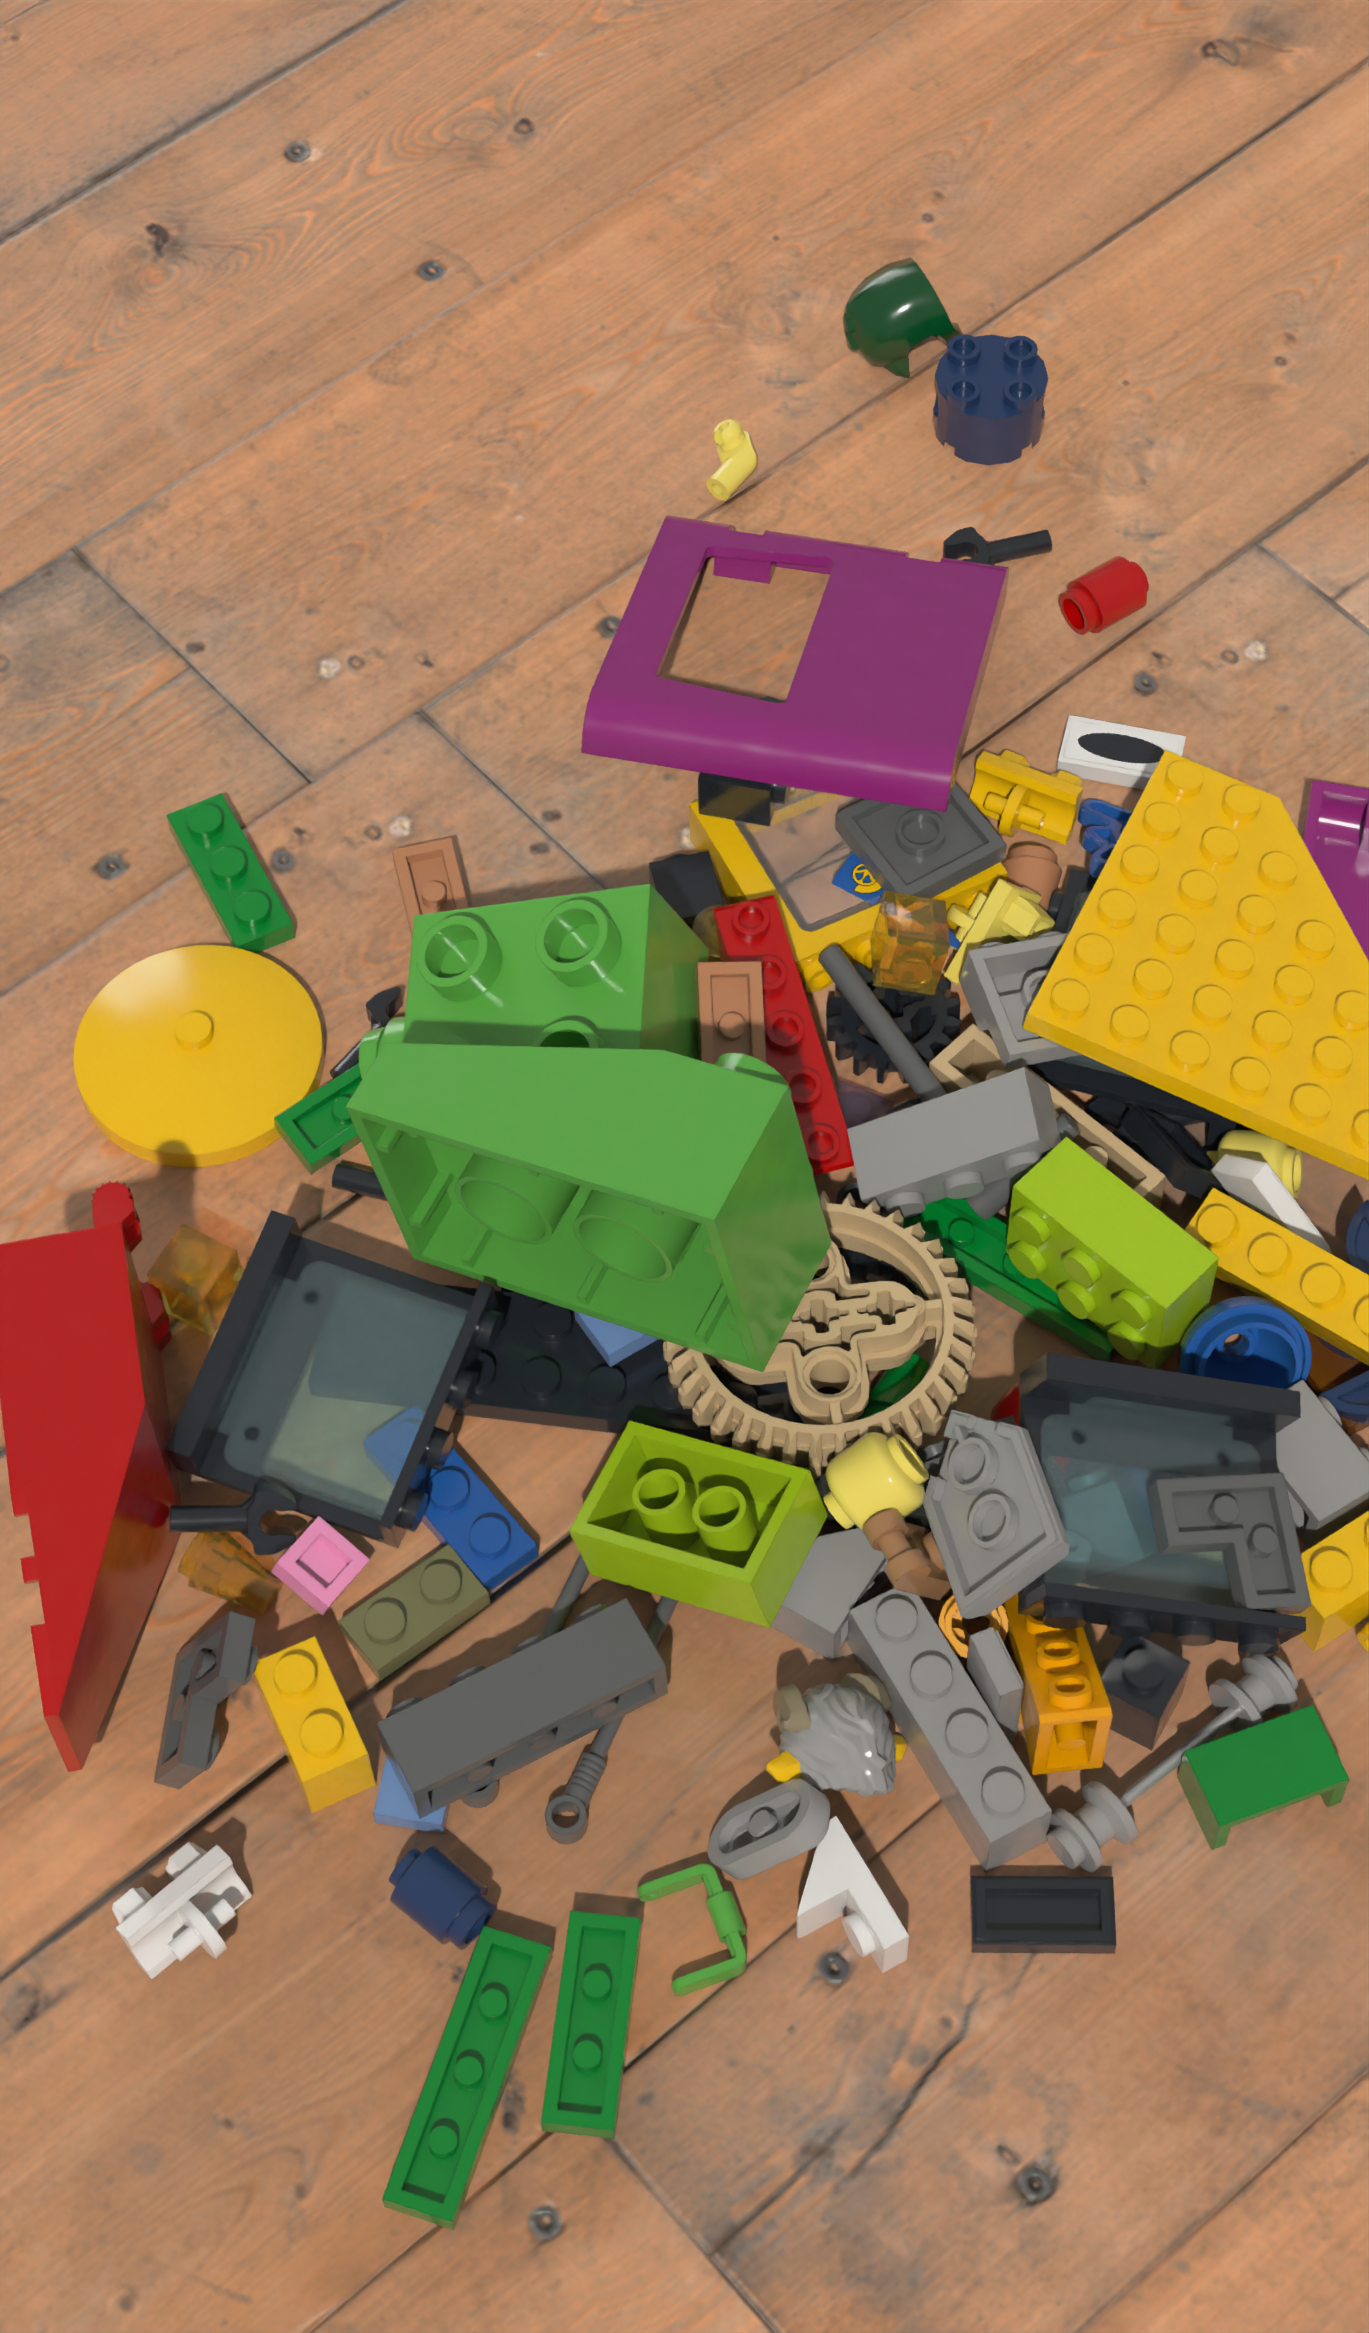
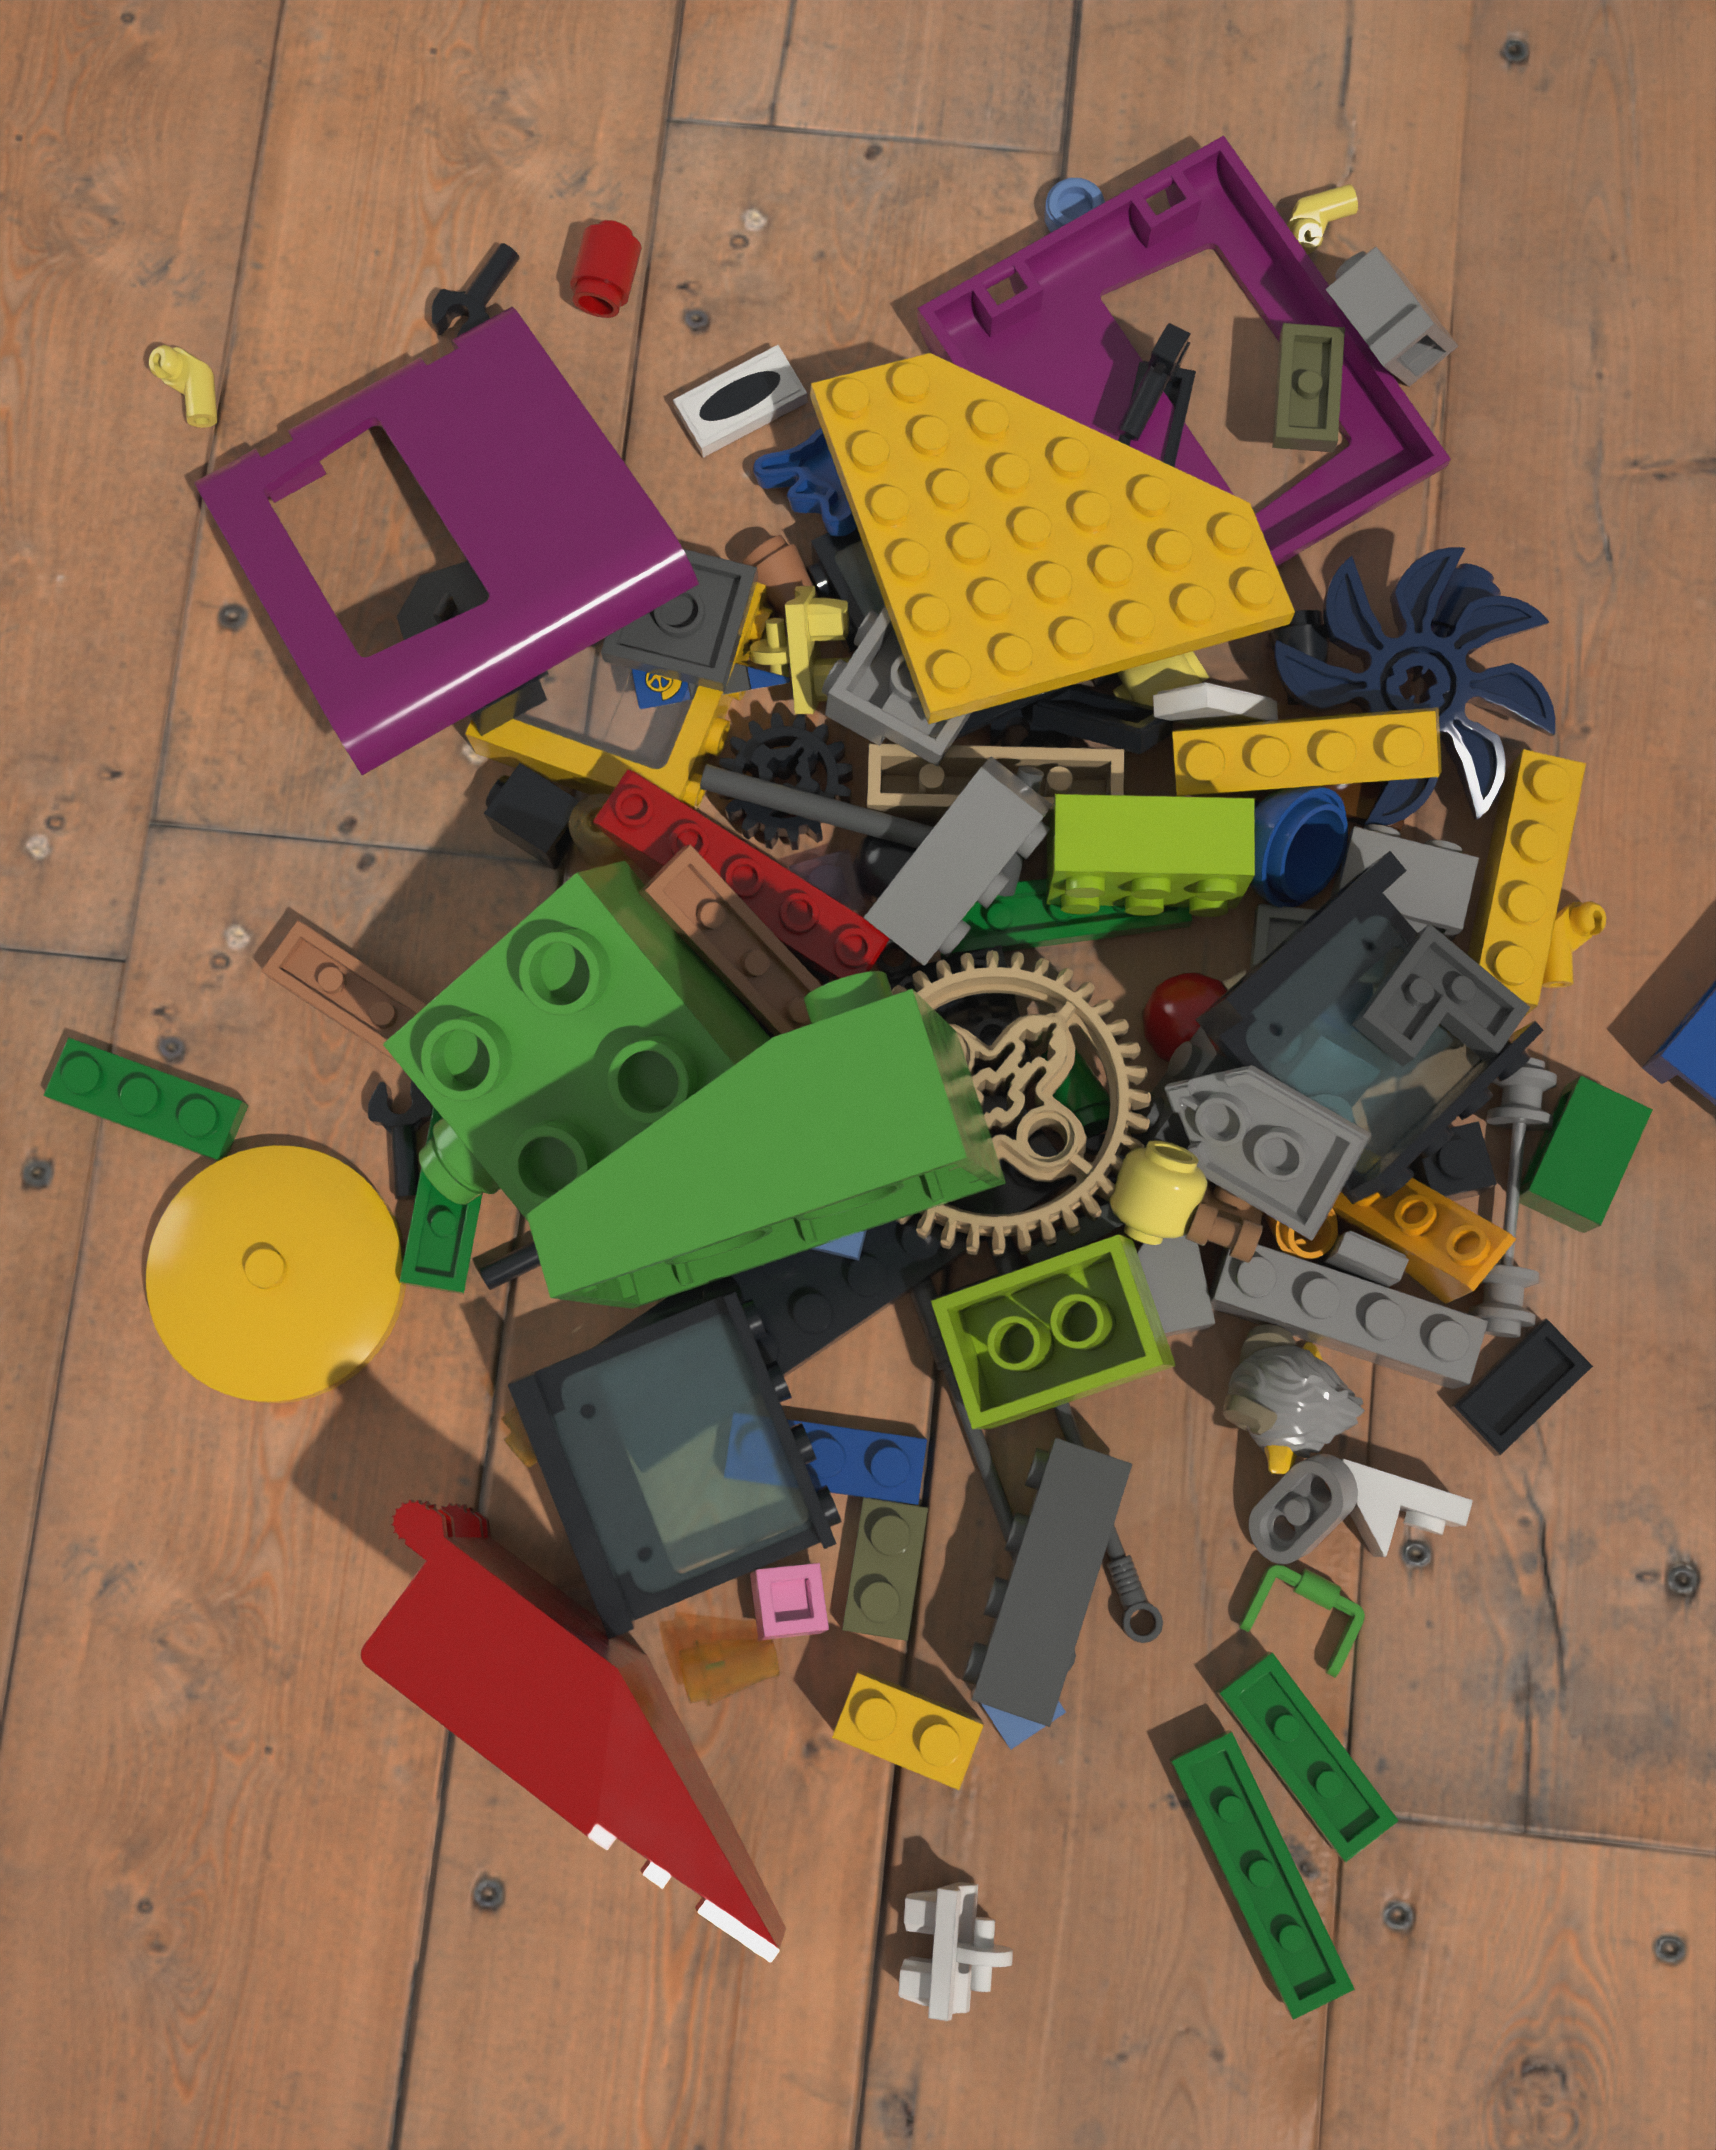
camera: 40 degrees left, 20 degrees up
clear yellow brick [147,1223,243,1337] -> none
dark grey plate [154,1611,258,1789] -> none
black bar [170,1482,297,1555] -> none
dark blue brick [389,1845,497,1950] -> none
dark green piece [843,257,963,378] -> none
clear yellow brick [870,891,950,995] -> none
dark blue brick [932,334,1048,465] -> none
yellow hips [969,750,1084,845] -> none

